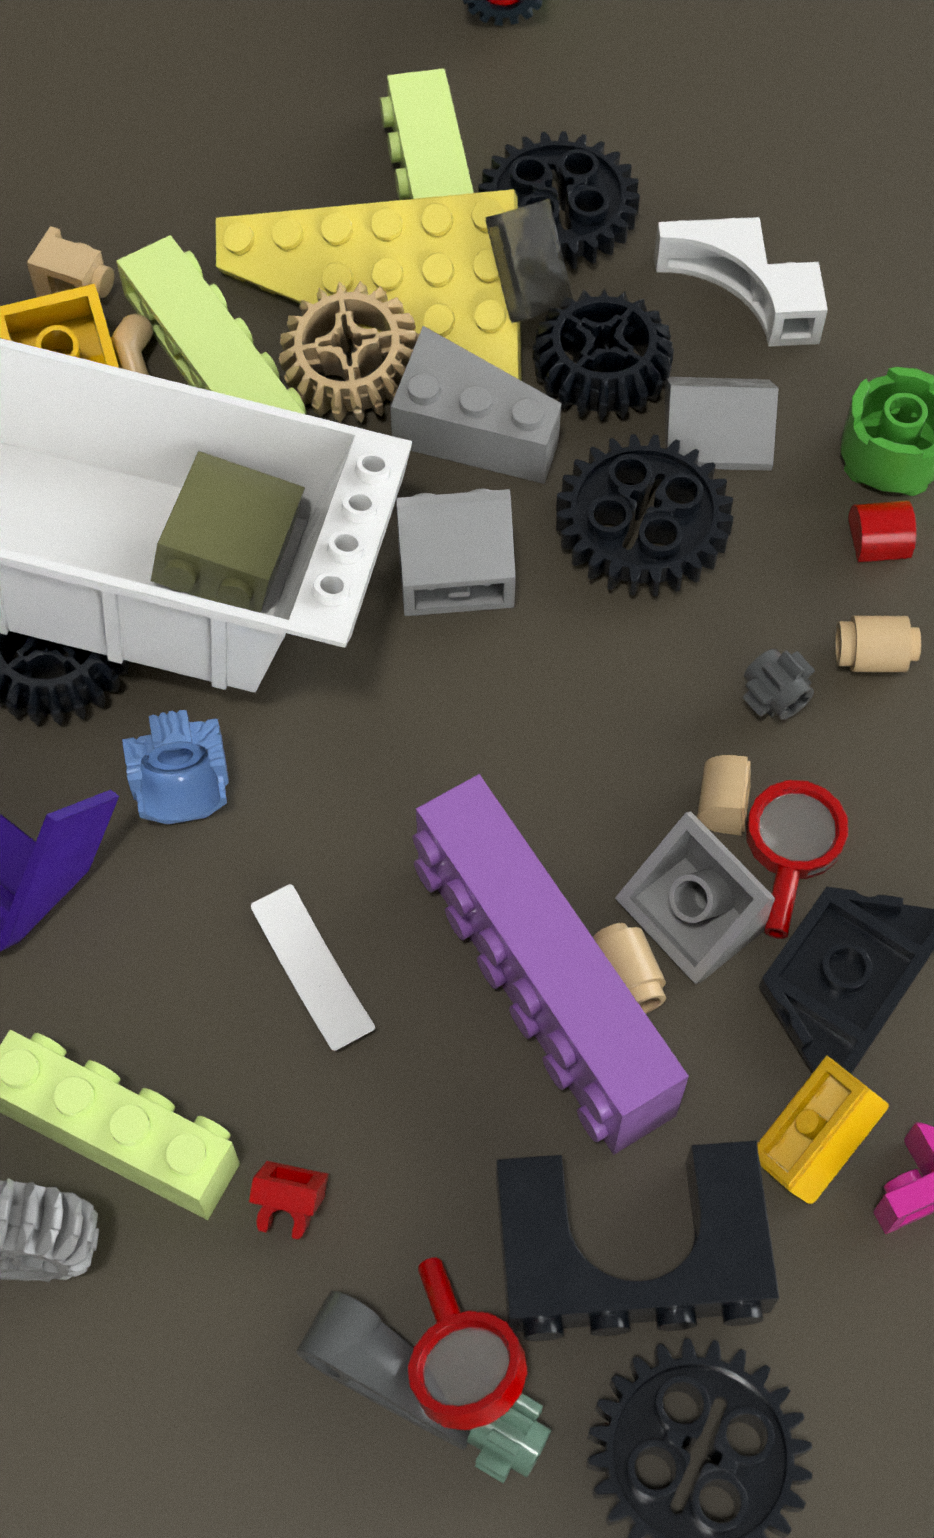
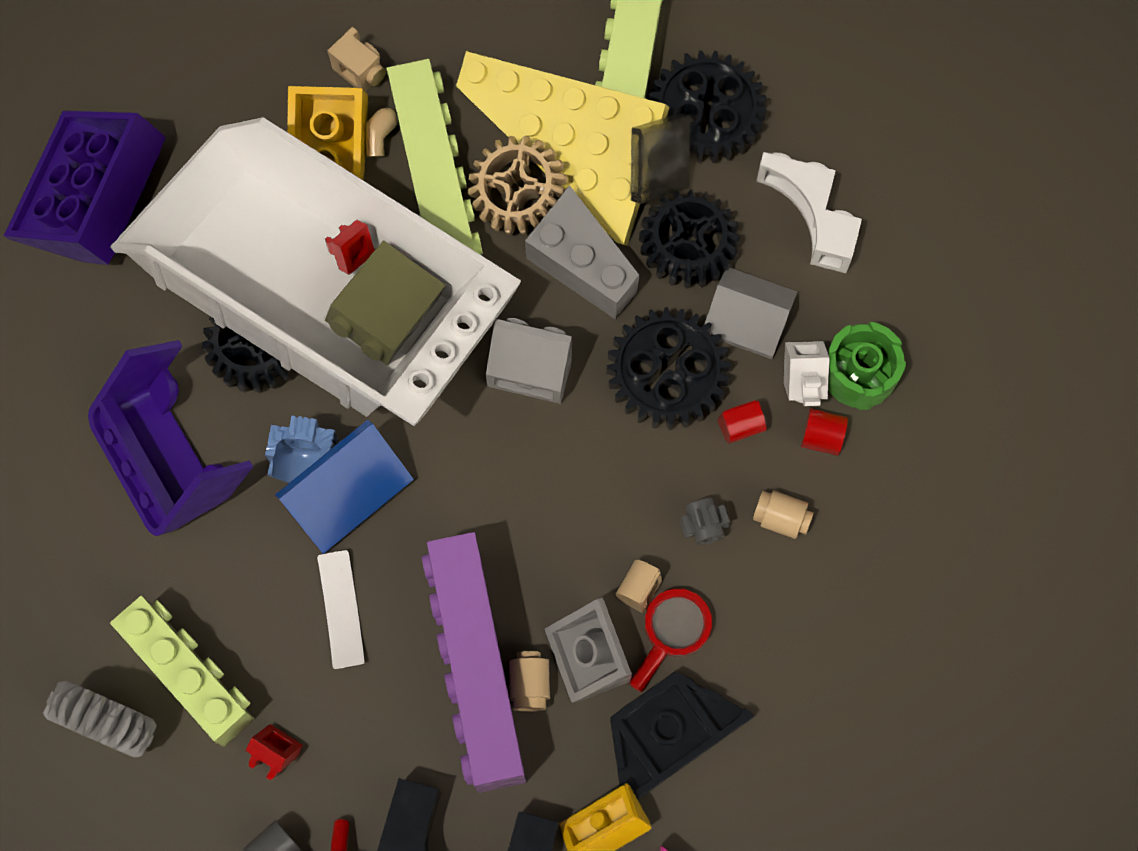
camera: 20 degrees right, 10 degrees up
none -> blue tile [275,420,414,554]
none -> red tile [325,220,375,275]
none -> red brick [717,400,766,444]
none -> white brick [784,341,829,406]

